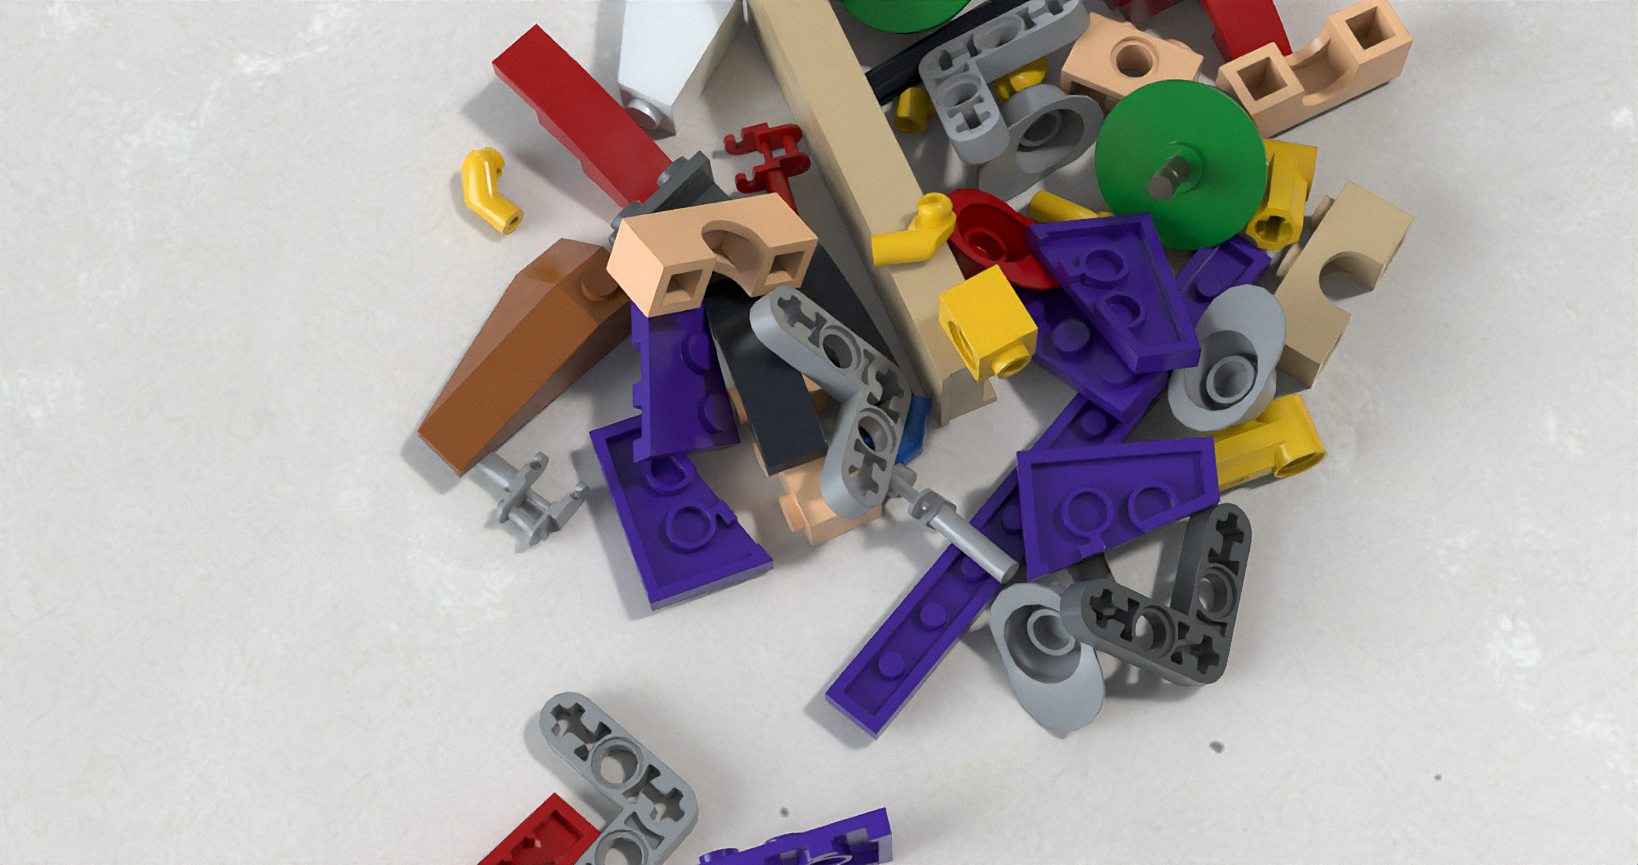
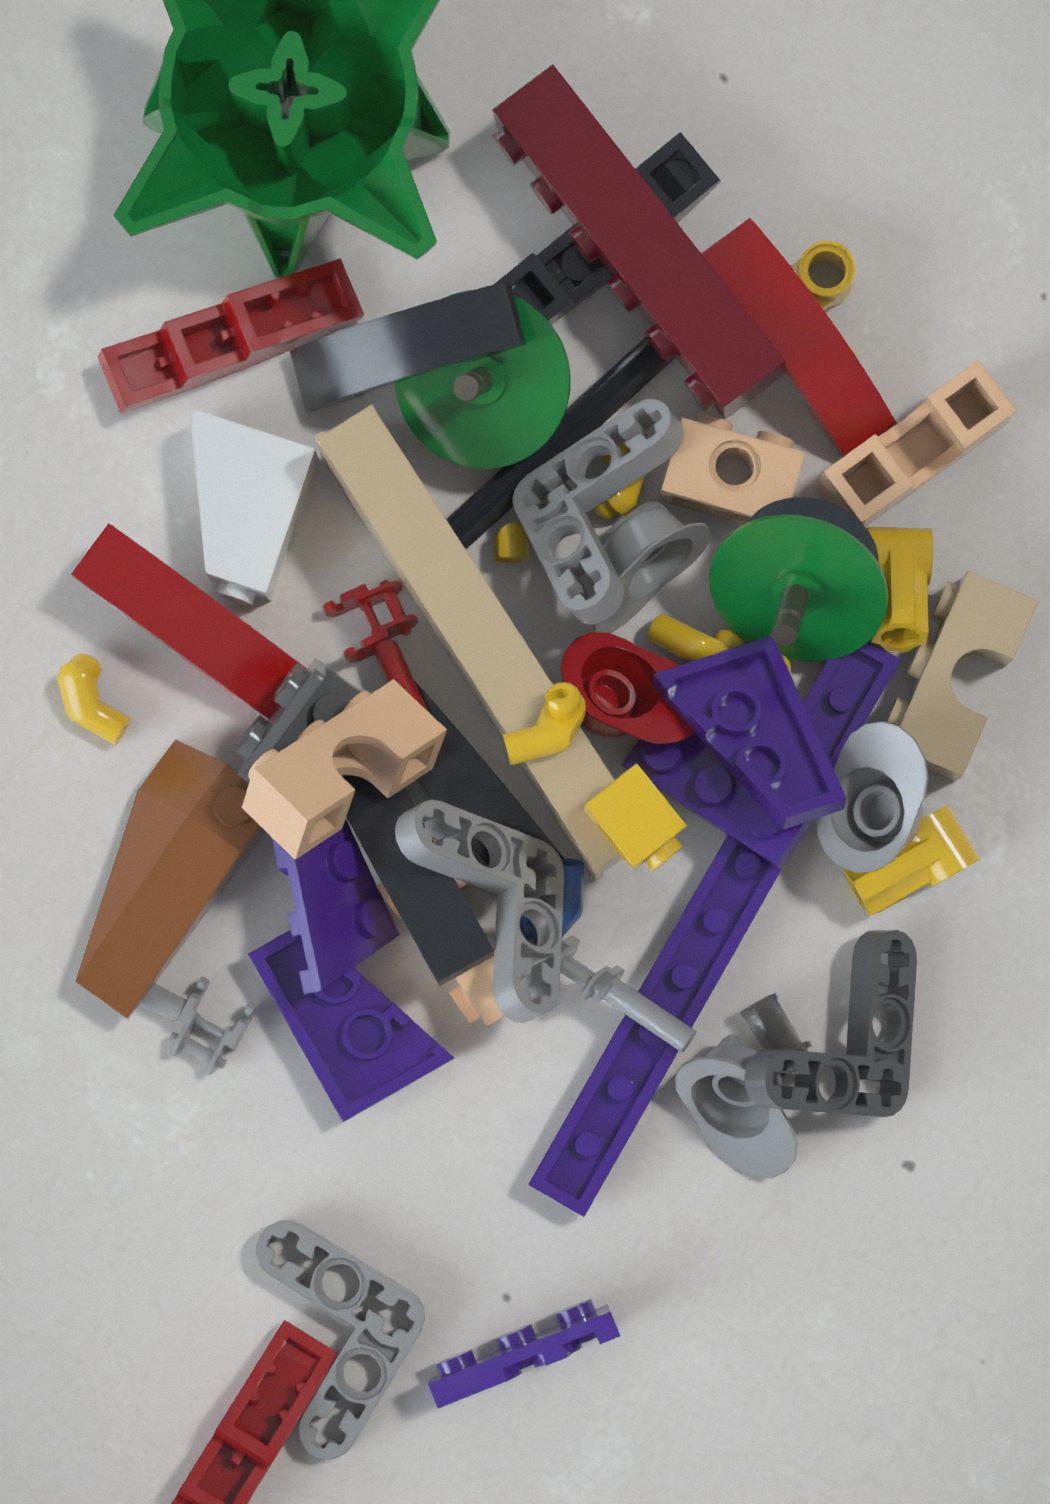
camera: 15 degrees left, 15 degrees up
dark purple wing [1016,436,1220,583] -> none

